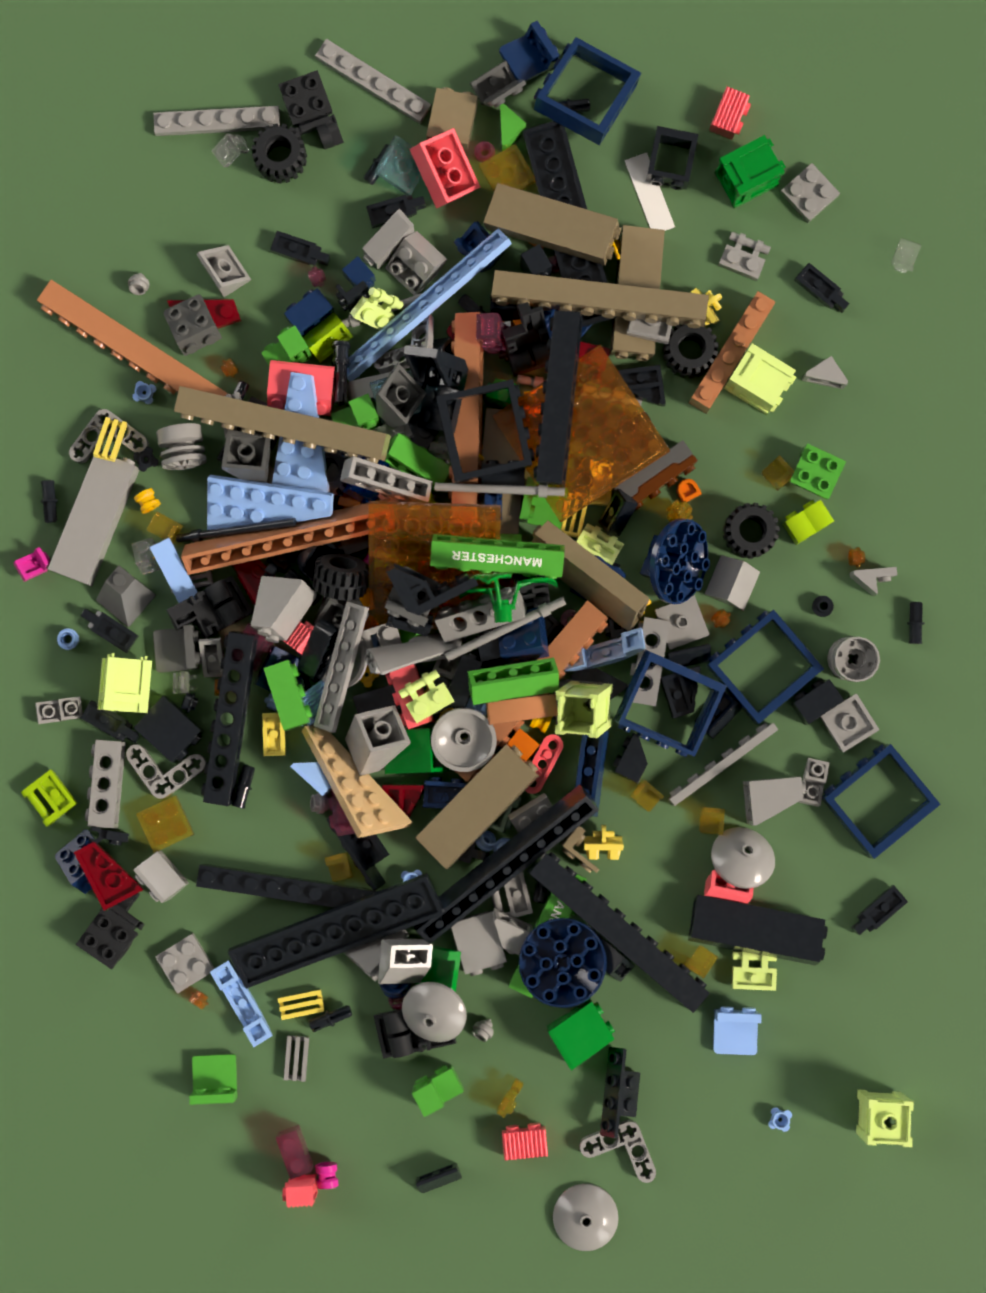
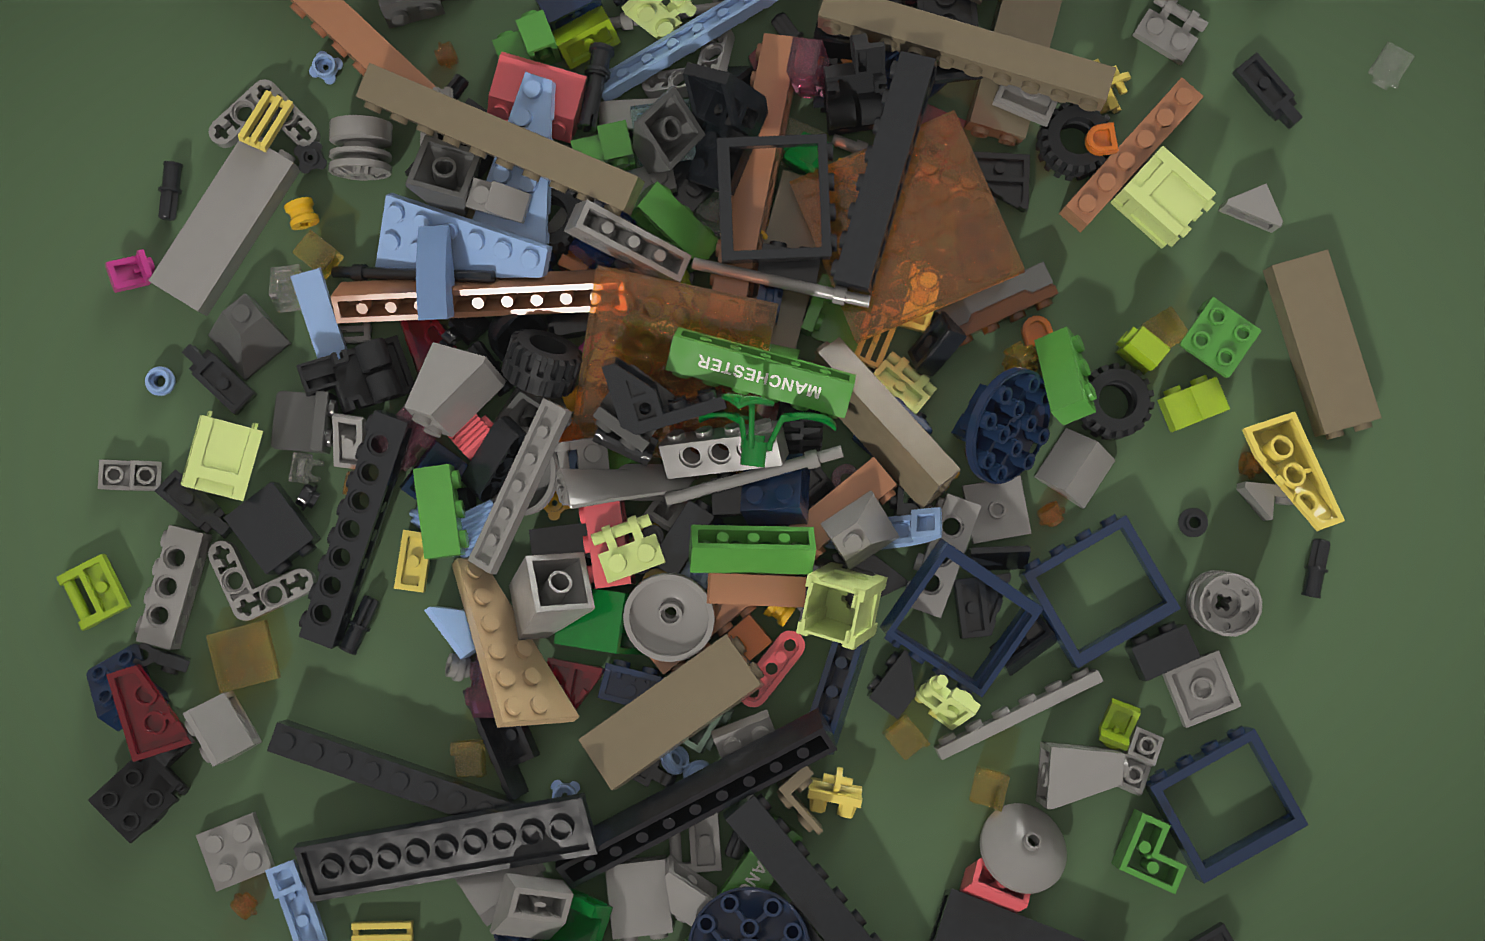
camera: 10 degrees right, 0 degrees up
none -> medium blue slope [416,225,455,320]
none -> light grey slope [465,177,532,224]
none -> light grey slope [820,491,900,570]
none -> yellowish green plate [915,675,981,730]
none -> bright green brick [1034,326,1097,425]
none -> orange tile [1085,122,1119,156]
none -> lime bracket [1098,698,1141,751]
none -> bright green brick [1111,808,1187,894]
none -> lime brick [1115,325,1171,375]
none -> light yellow wedge [1242,411,1345,531]
none -> dark tan brick [1263,249,1381,440]

